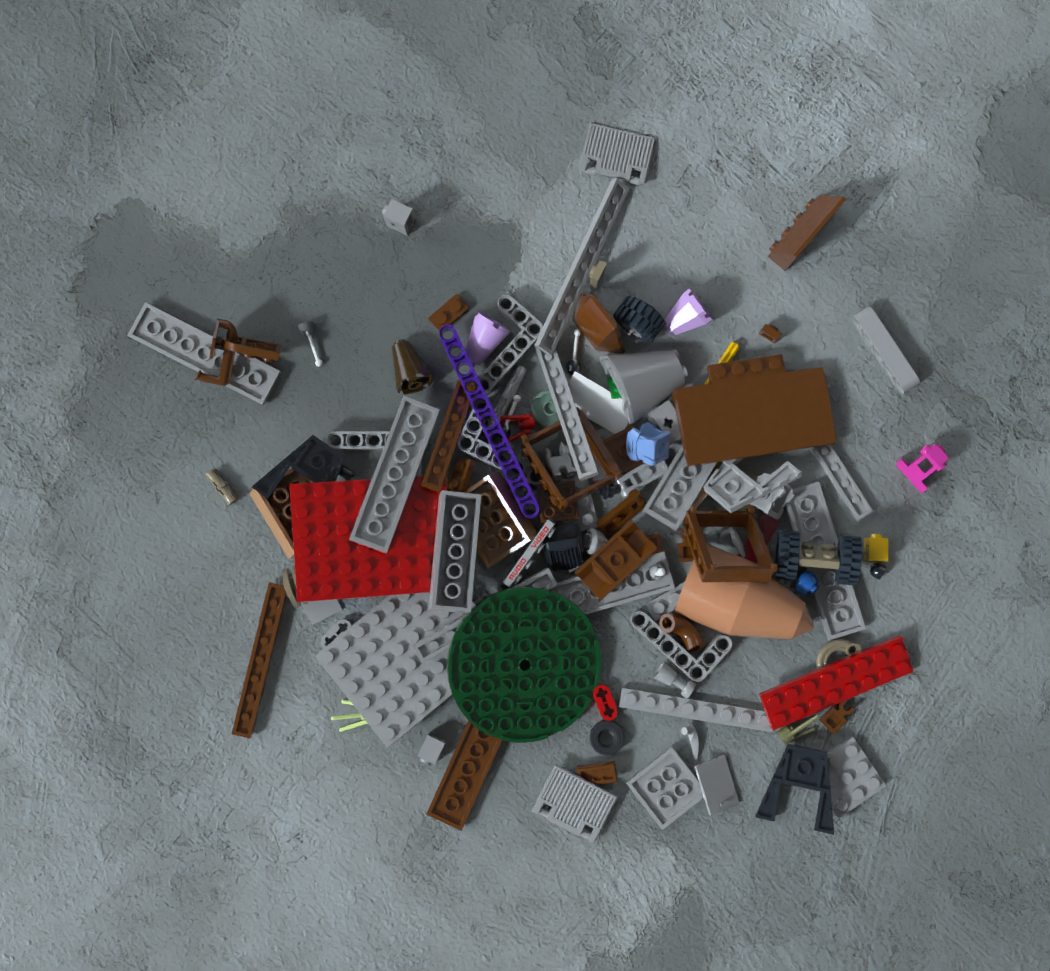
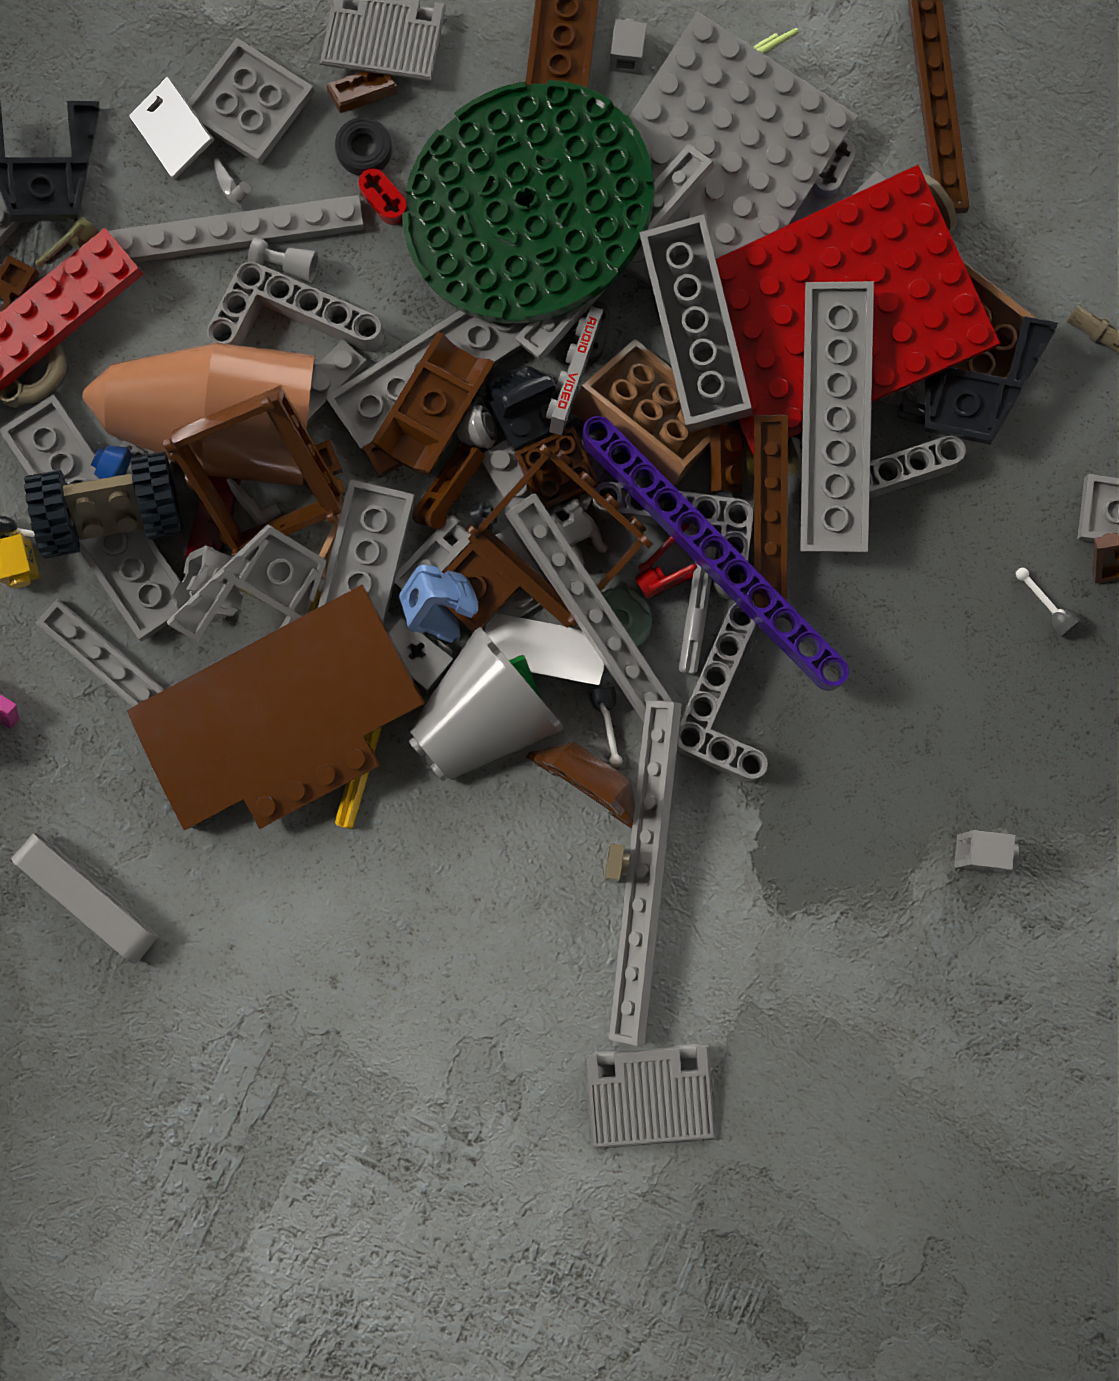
camera: 165 degrees right, 5 degrees down
dark brown cone [392,339,434,395] -> none
reddish brown plate [428,294,469,331] -> none
lavender cone [465,312,510,367] -> none
white hinge [495,395,521,439] -> none
black wheel [613,296,666,343] -> none
light grey hinge [649,564,666,580] -> none
reddish brown cylinder [659,613,705,652] -> none
lavender cone [664,289,713,335] -> none
reddish brown plate [758,324,781,343] -> none
reddish brown slope [768,195,846,271] -> none

